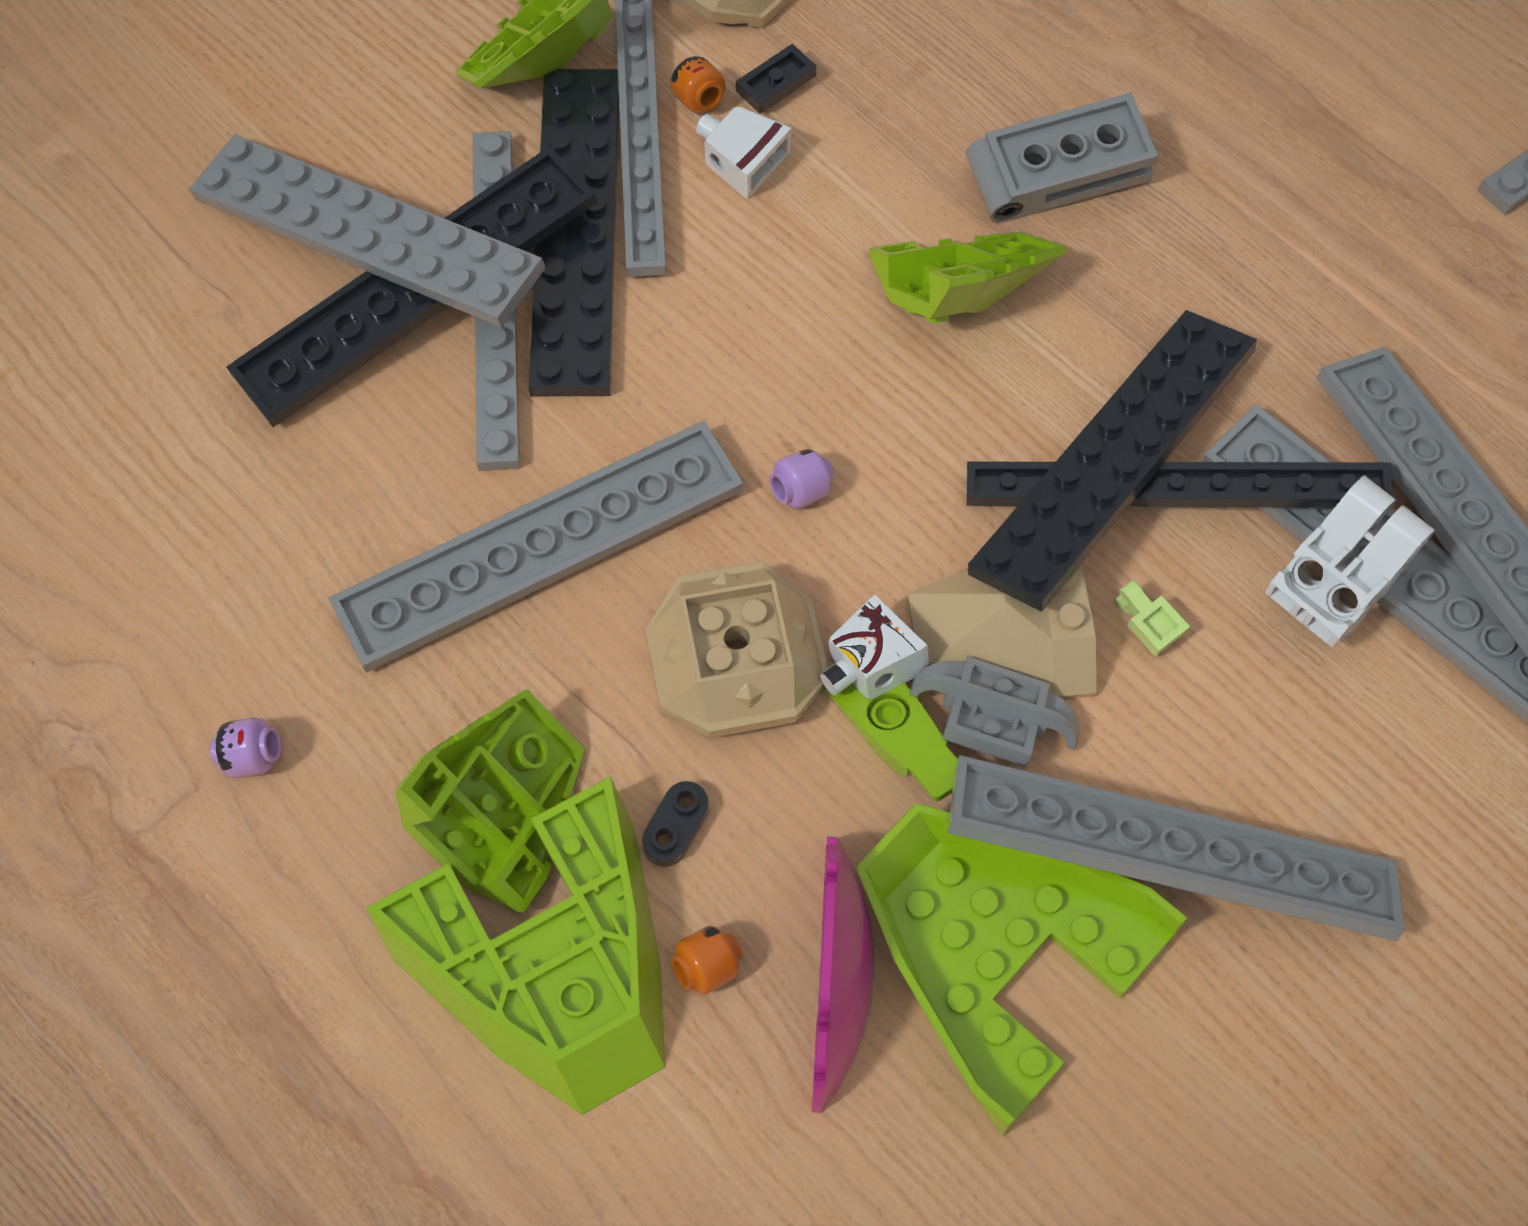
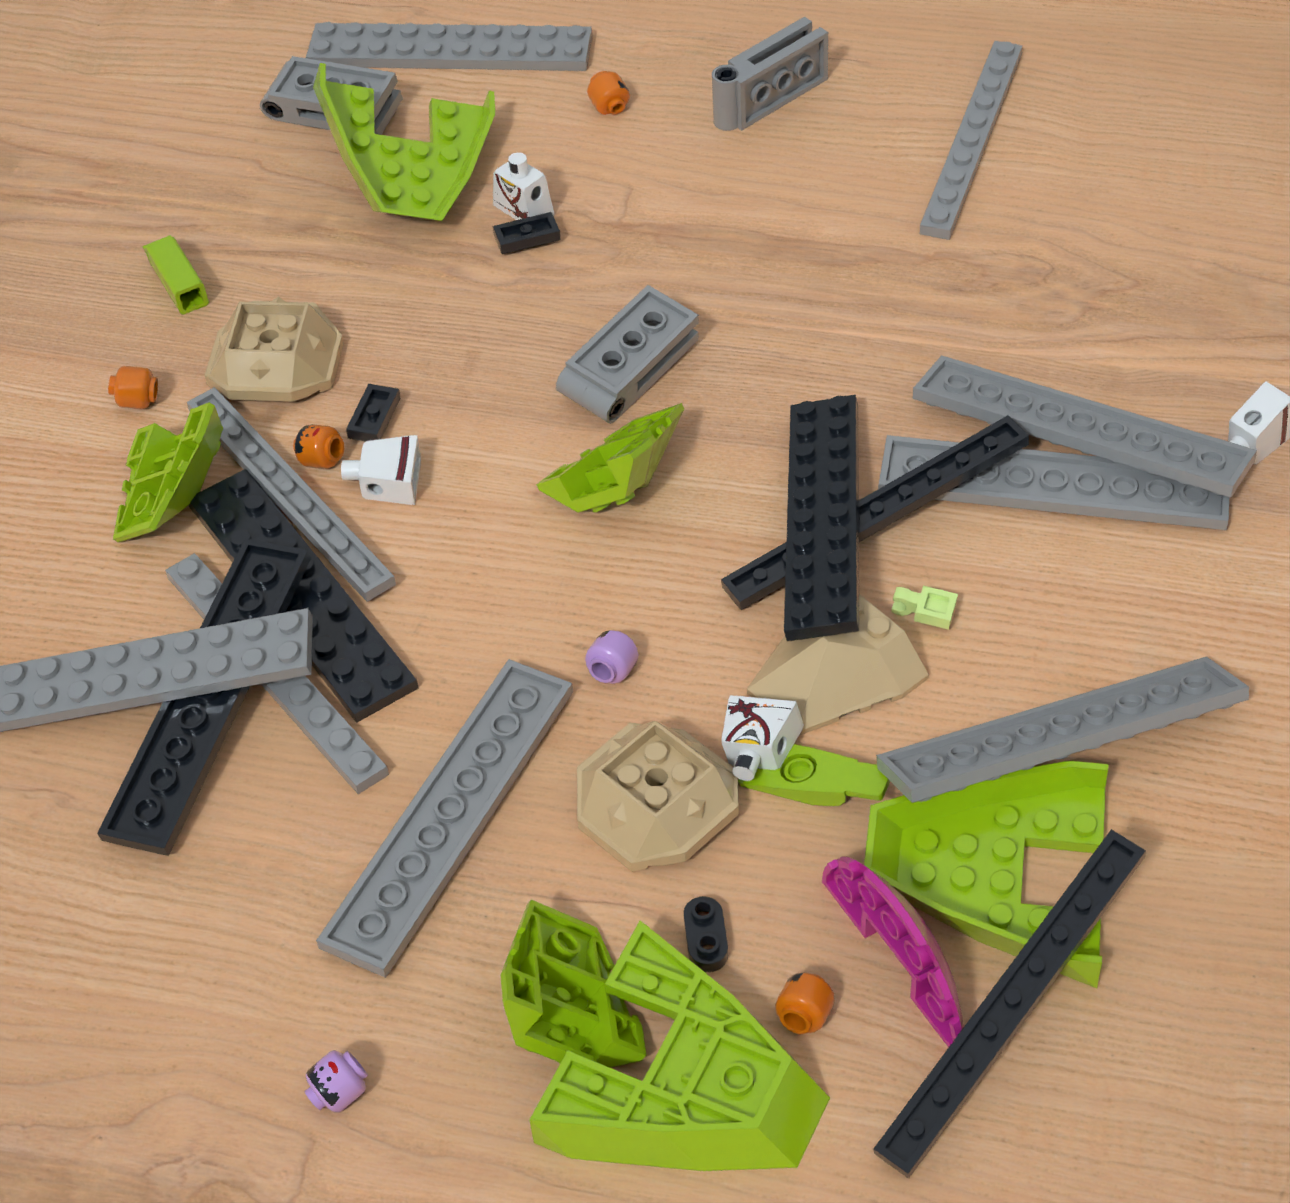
camera: 30 degrees left, 15 degrees down
light grey plate [909,656,1079,767] -> none
white connector [1265,475,1435,648] -> none
none -> black plate [873,829,1146,1179]

